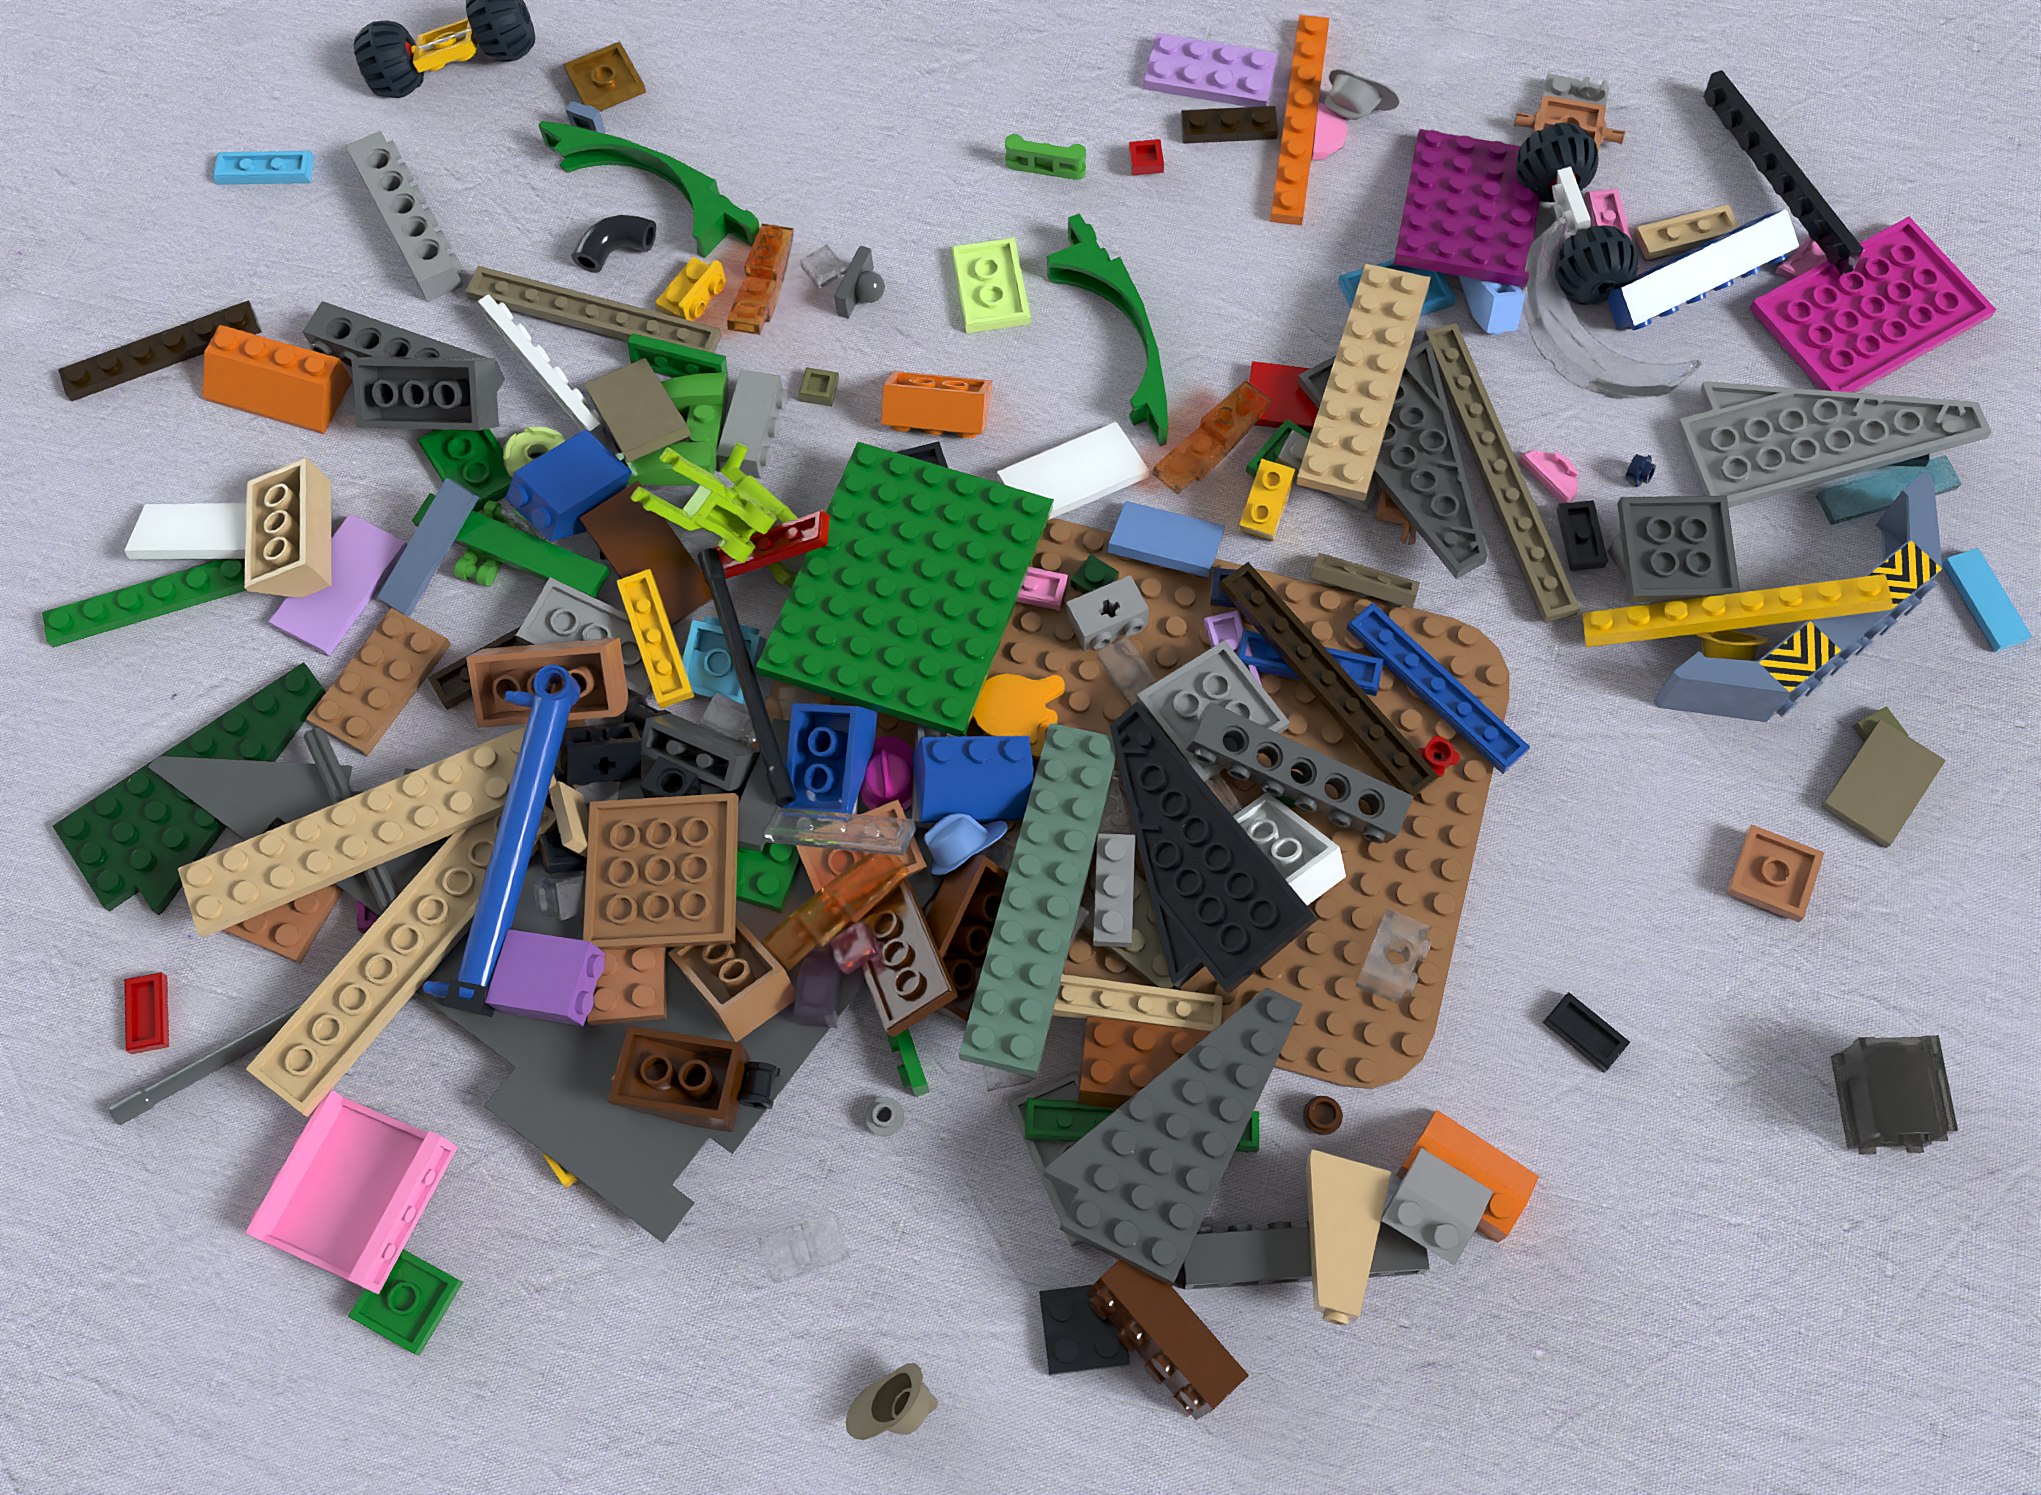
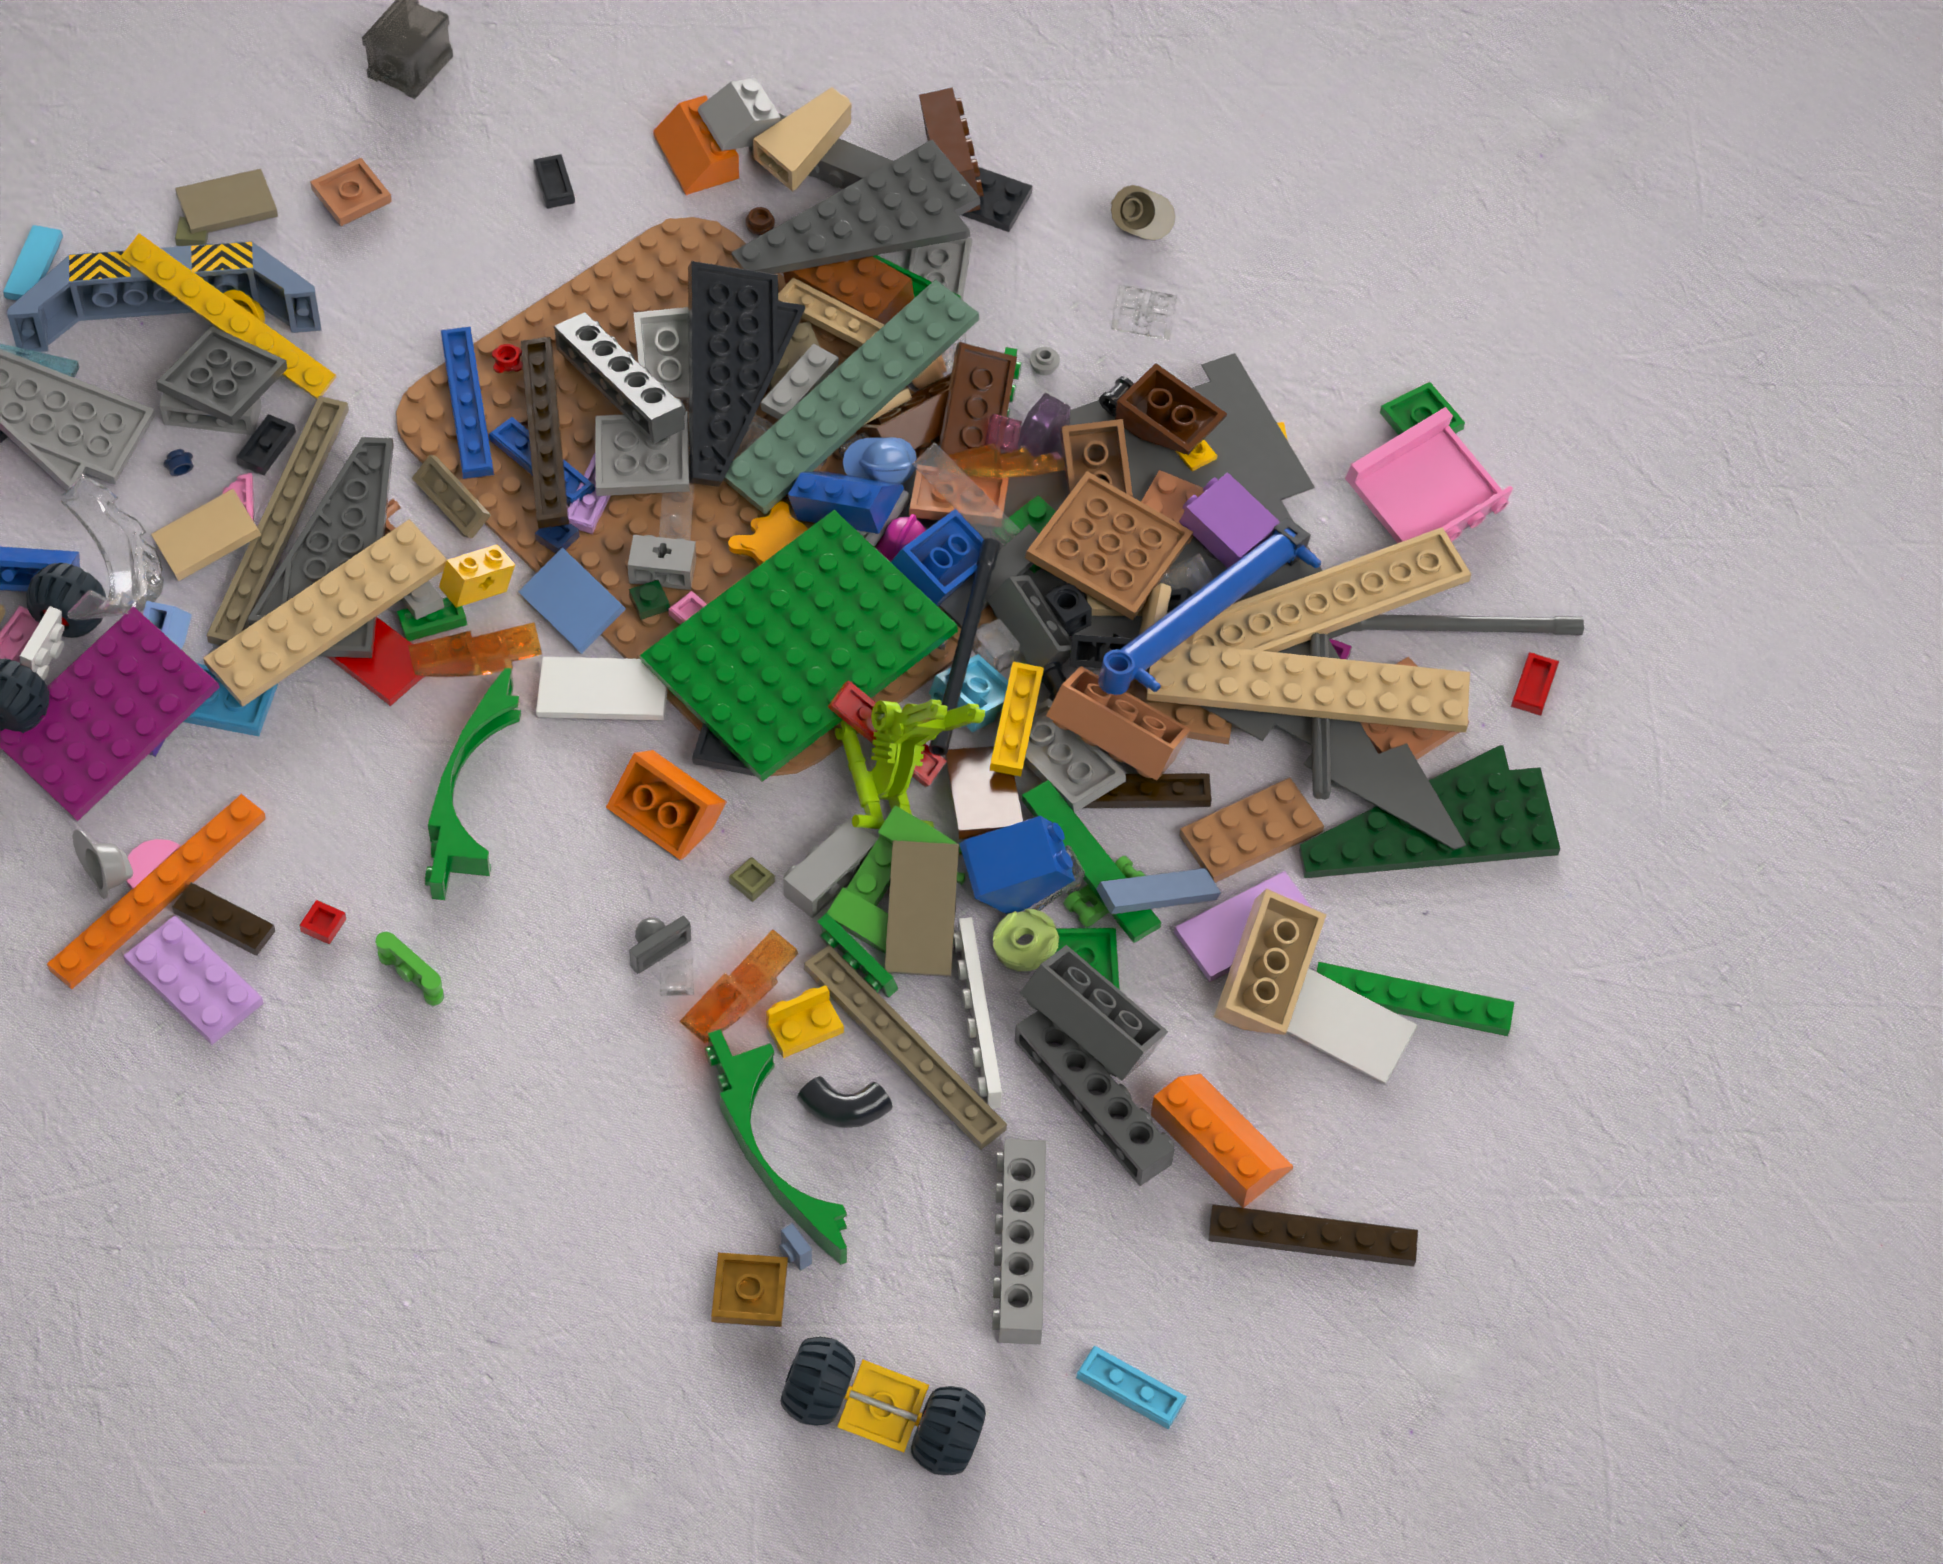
camera: 155 degrees left, 10 degrees down
yellowish green tile [951,237,1031,334] -> none
clear brick [1355,908,1432,1004] -> none
none -> tan tile [151,489,261,581]

